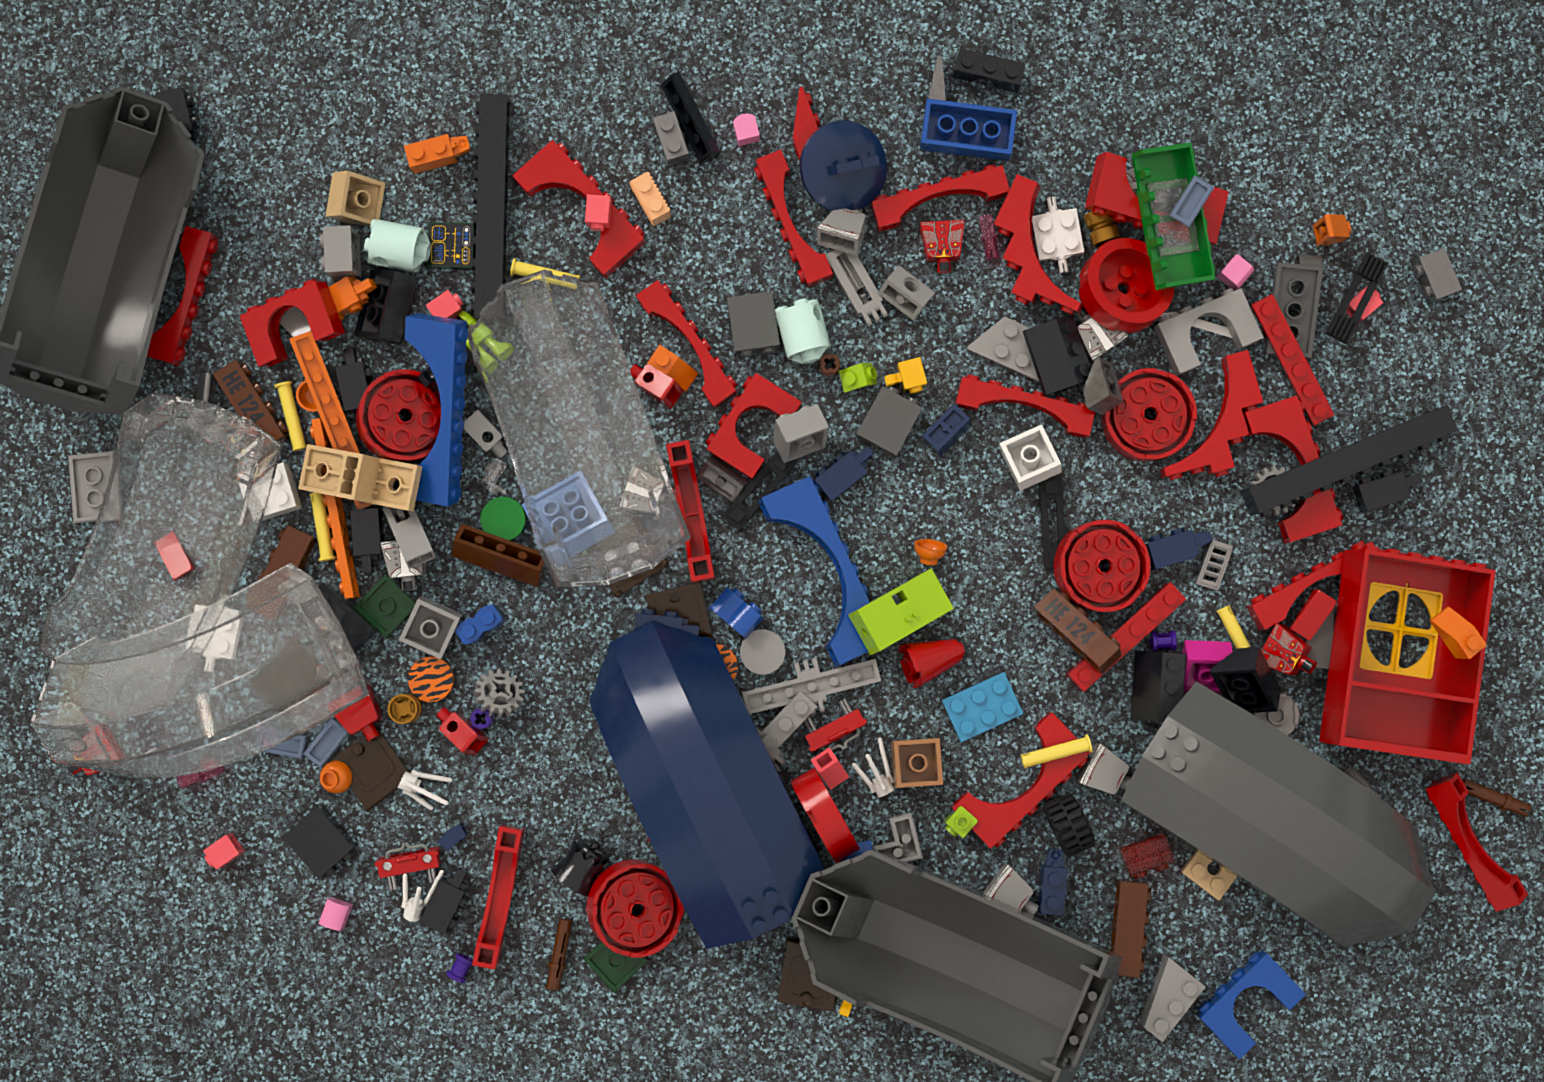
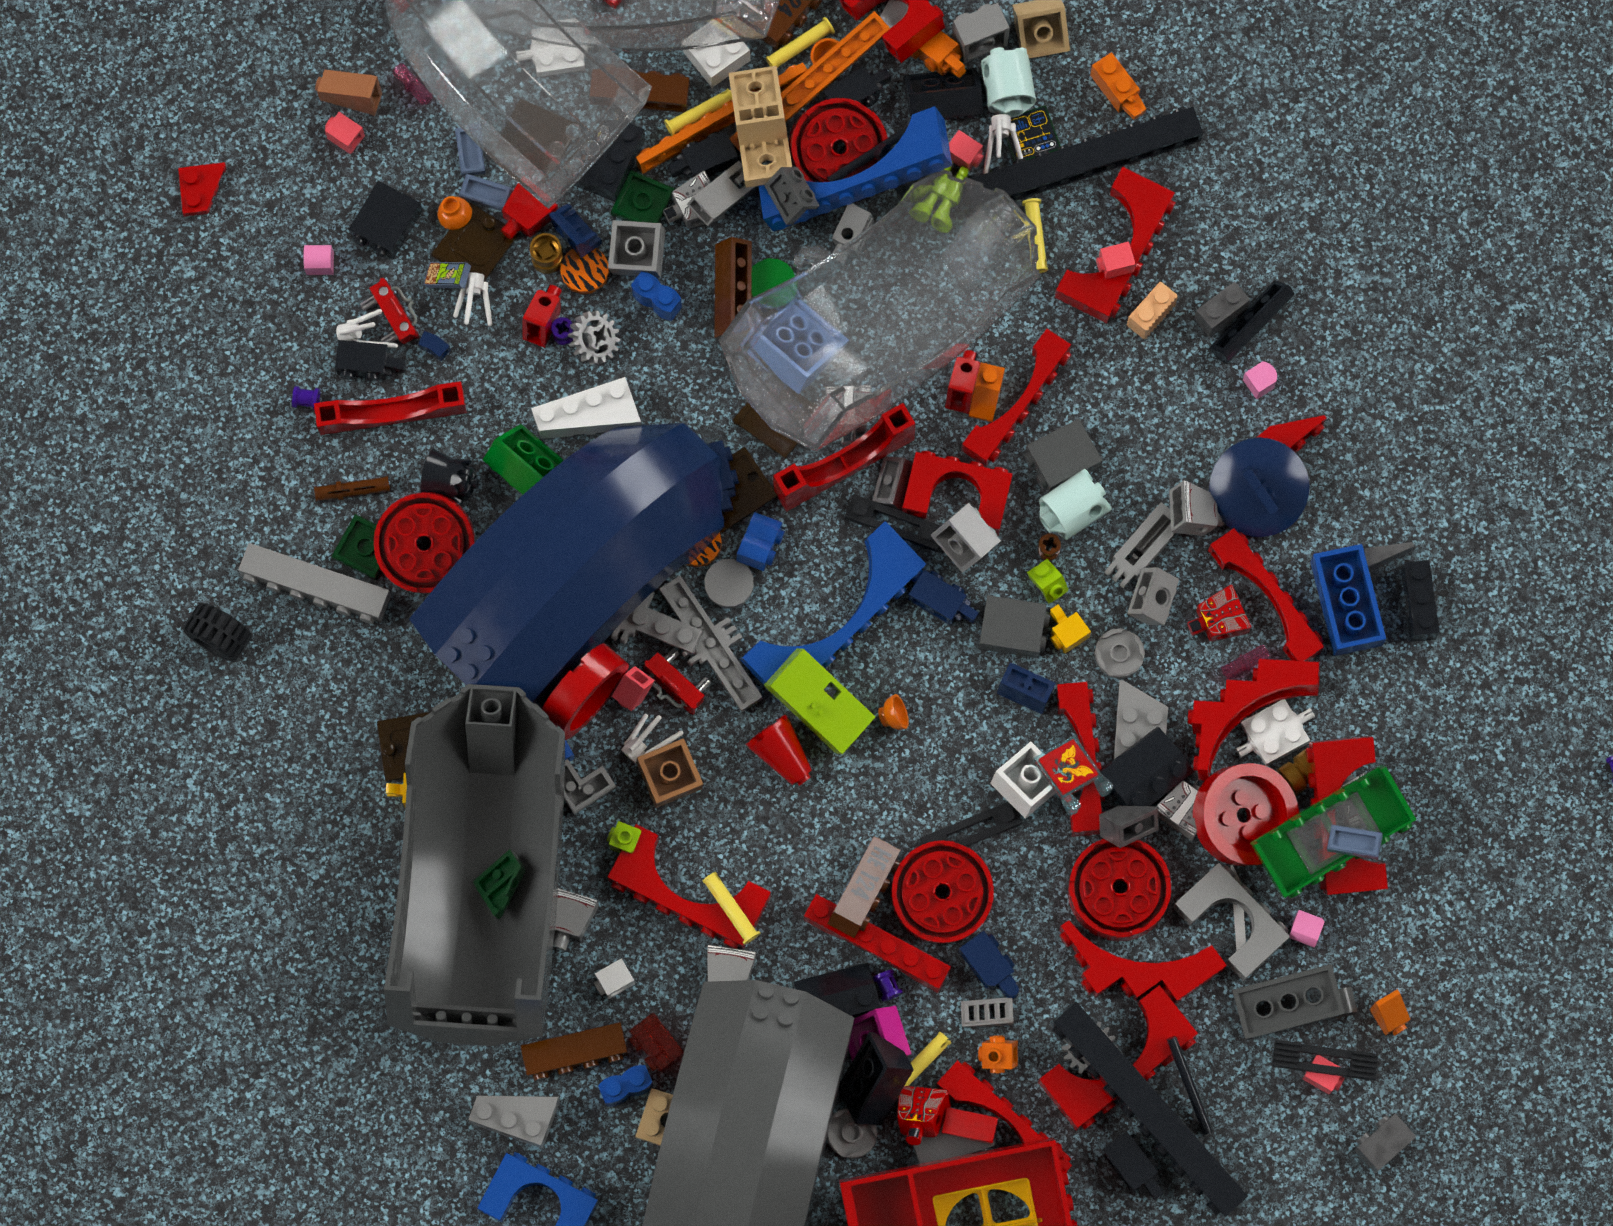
camera: 70 degrees right, 10 degrees down
red arch [753,149,833,288] -> none
dark azure plate [941,672,1024,742] -> none
dark blue hinge [1037,848,1067,916] -> none
black tyre [1044,793,1095,858] -> none
red plate [1250,294,1334,426] -> none
none -> red wing [178,162,226,217]
none -> light grey brick [238,543,391,624]
none -> nougat slope [315,70,382,116]
none -> tile [423,262,471,288]
none -> dark green wing [473,849,526,919]
none -> green slope [483,424,564,495]
none -> white wedge [531,377,641,439]
none -> dark blue hinge [549,204,603,258]
none -> white brick [594,958,635,999]
none -> blue brick [598,1065,654,1107]
none -> dark grey bracket [764,167,819,225]
none -> black bar [827,125,908,182]
none -> orange brick [978,1035,1018,1073]
none -> white plant [983,114,1023,174]
none -> flag [1033,735,1113,815]
none -> light grey tile [1094,628,1145,679]
none -> black bar [1166,1036,1213,1135]

